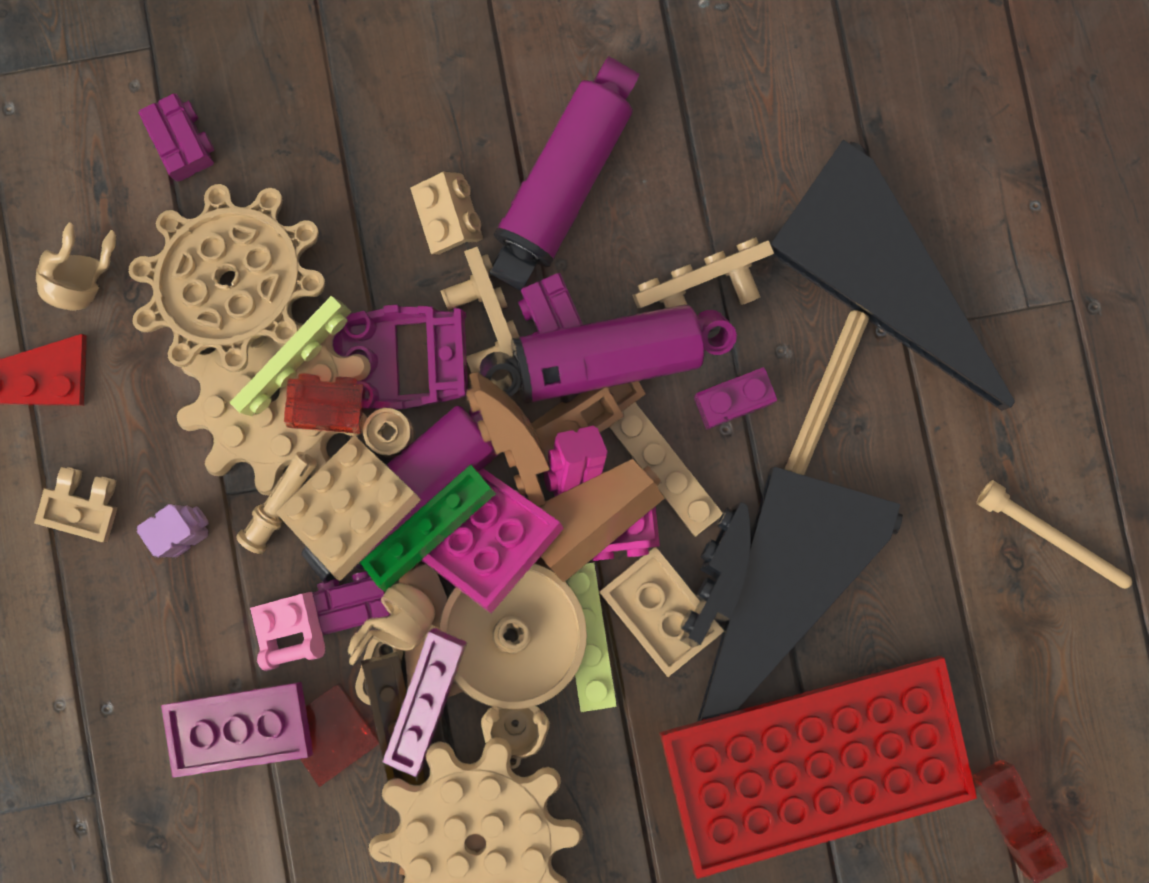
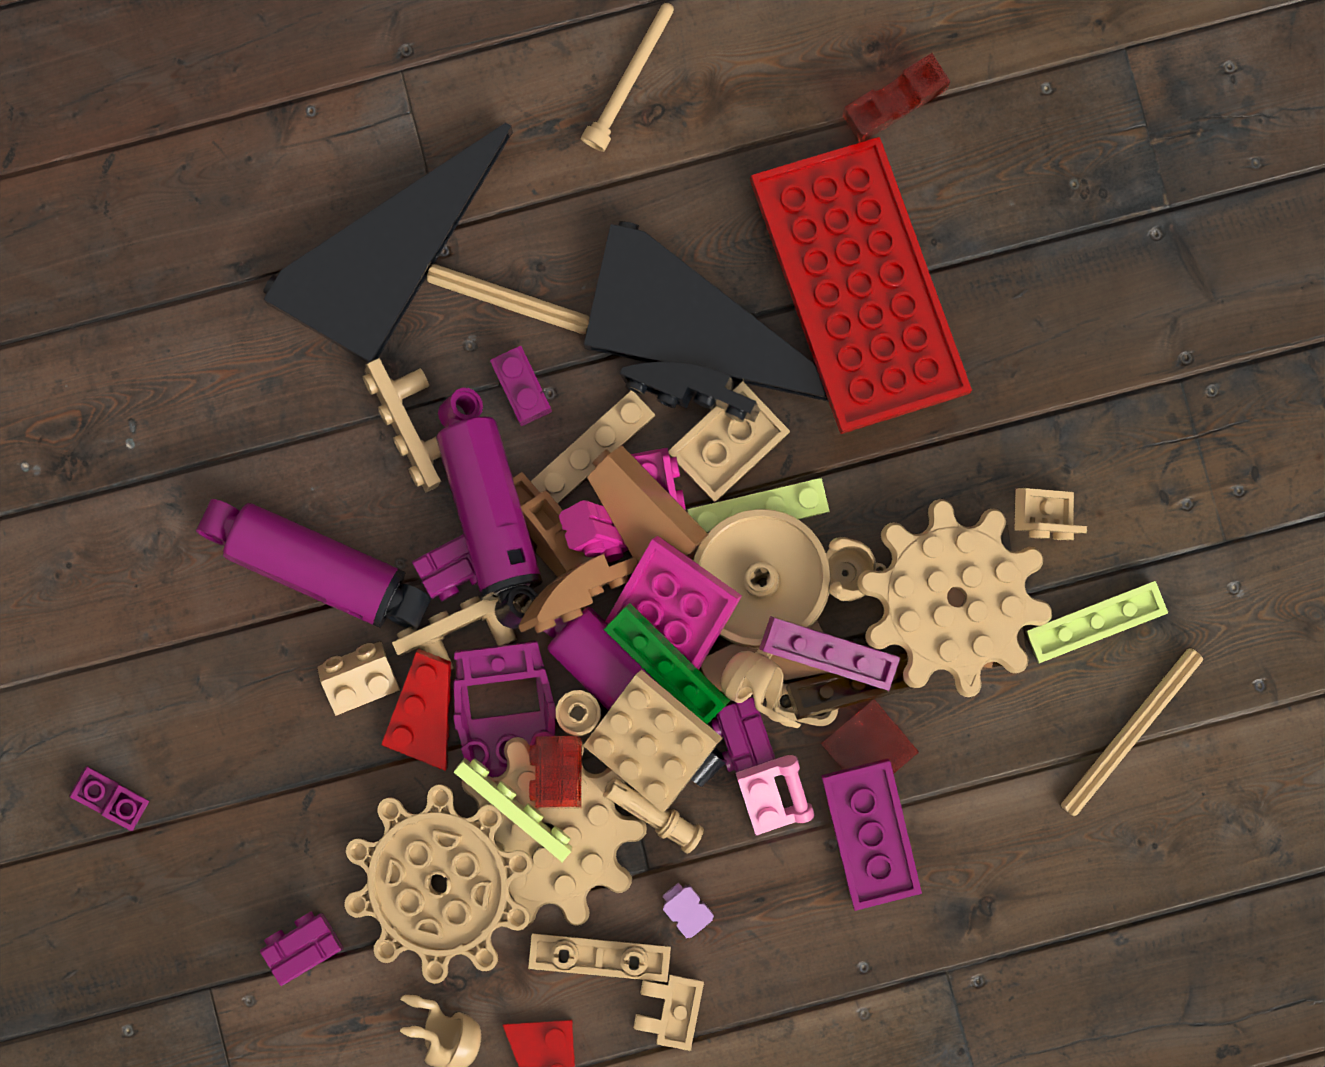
camera: 95 degrees left, 0 degrees up
none -> red wing [381,649,451,771]
none -> tan plate [528,933,671,982]

